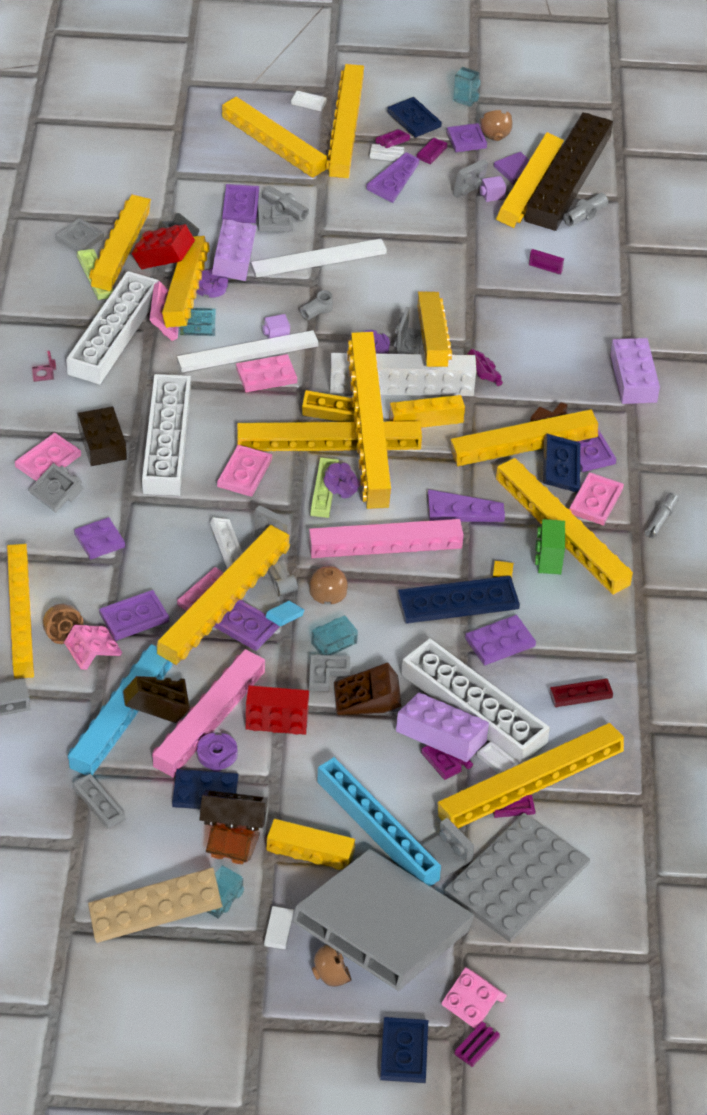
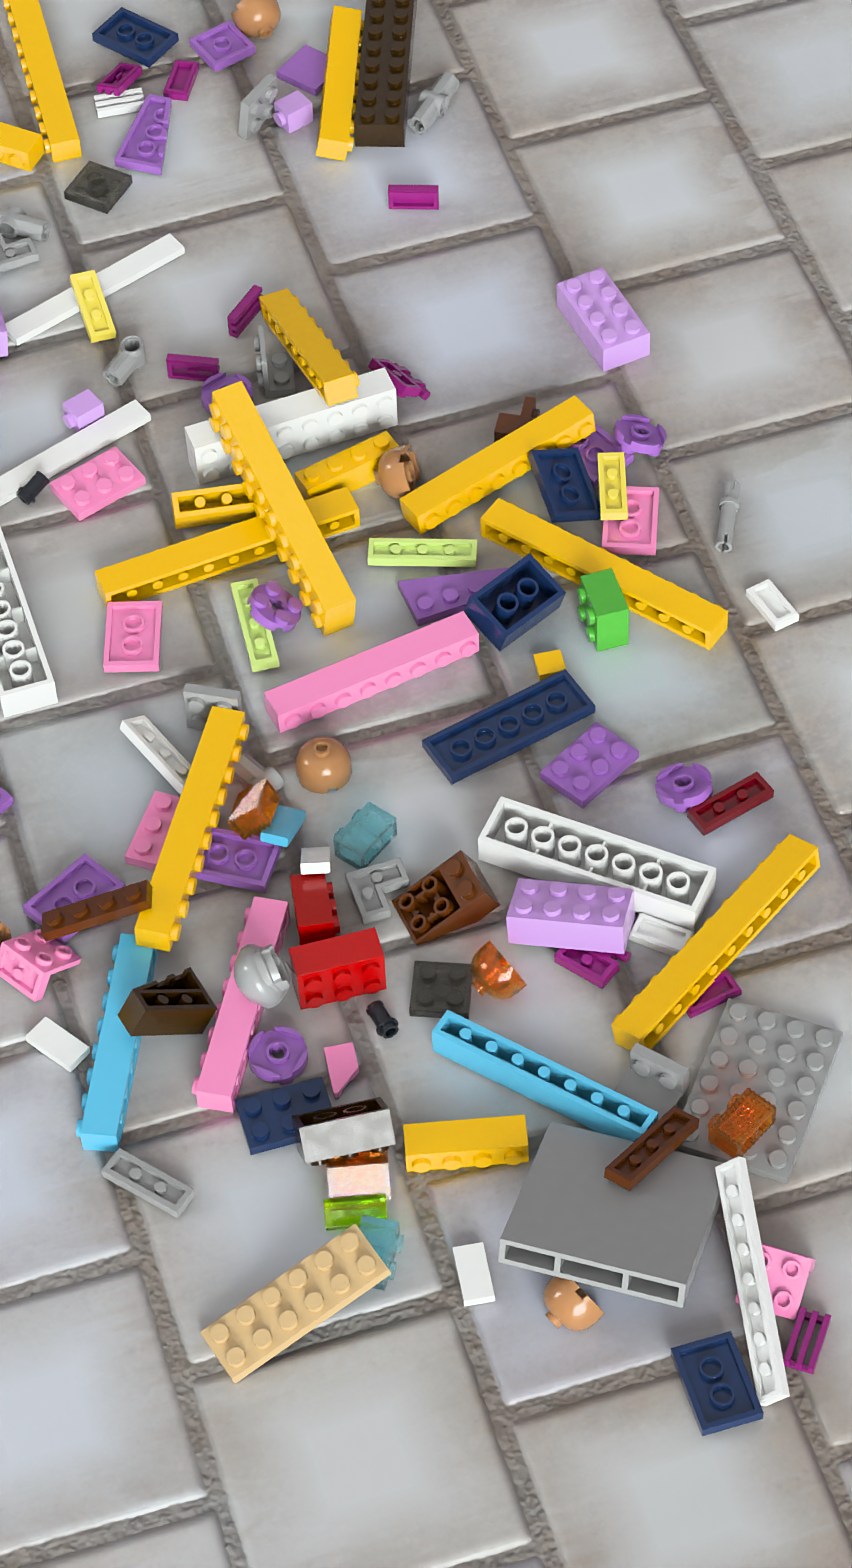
camera: 15 degrees left, 5 degrees up
none -> black pin [17,471,50,505]
none -> white tile [26,1016,91,1072]
none -> reddish brown plate [41,880,153,942]
none -> clear smoke plate [64,161,133,214]
none -> light yellow plate [70,270,116,343]
none -> magenta tile [166,353,220,381]
none -> magenta tile [227,285,263,338]
none -> clear orange brick [228,779,280,840]
none -> light grey helmet [234,944,293,1009]
none -> red wedge [290,873,340,945]
none -> white tile [300,847,331,875]
none -> clear neon green tile [323,1194,388,1231]
none -> bright pink tile [324,1042,359,1099]
none -> black pin [366,1000,399,1039]
none -> yellowish green plate [368,538,478,567]
none -> medium nougat cylinder [374,445,421,499]
none -> clear smoke plate [409,961,474,1020]
none -> dark blue brick [464,553,566,652]
none -> clear orange cylinder [470,941,527,1000]
none -> light yellow plate [597,452,628,520]
none -> reddish brown plate [604,1106,699,1191]
none -> medium lavender plate [613,414,667,456]
none -> medium lavender plate [655,762,713,813]
none -> clear orange brick [707,1088,776,1158]
none -> white tile [715,1156,790,1406]
none -> white tile [746,579,799,632]

